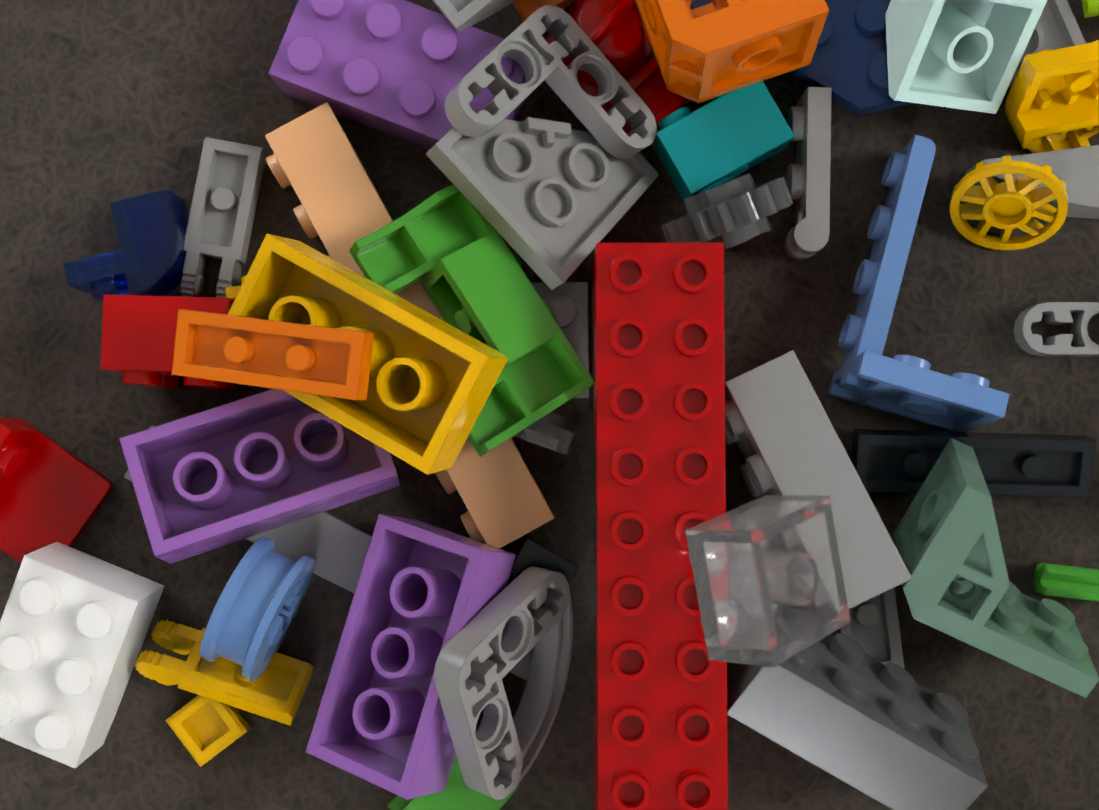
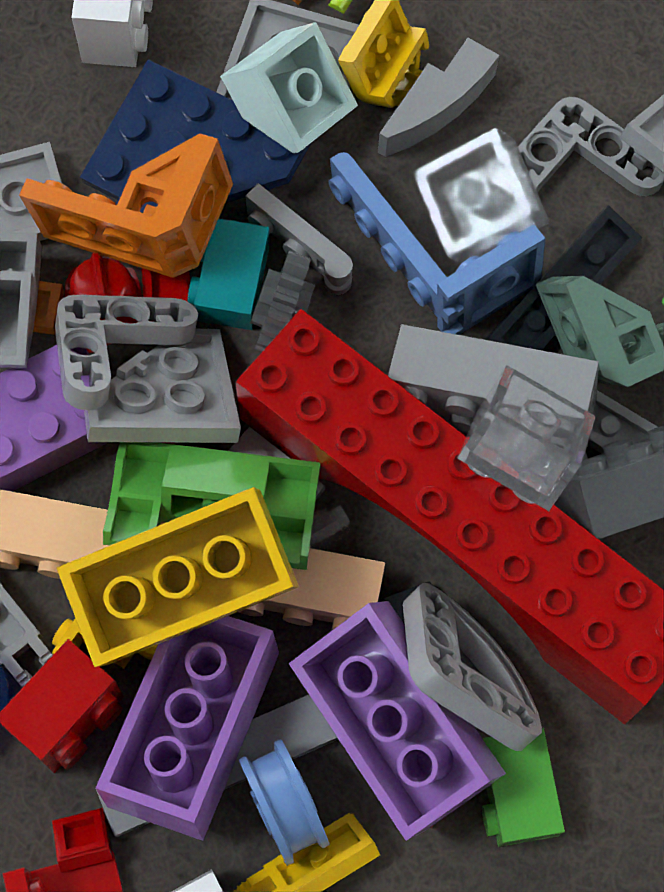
camera: 55 degrees left, 15 degrees down
orange plate [172,309,374,400] -> none
yellow wheel [950,155,1068,251] -> none
none -> red tile [52,808,113,873]
none -> clear brick [413,128,550,263]

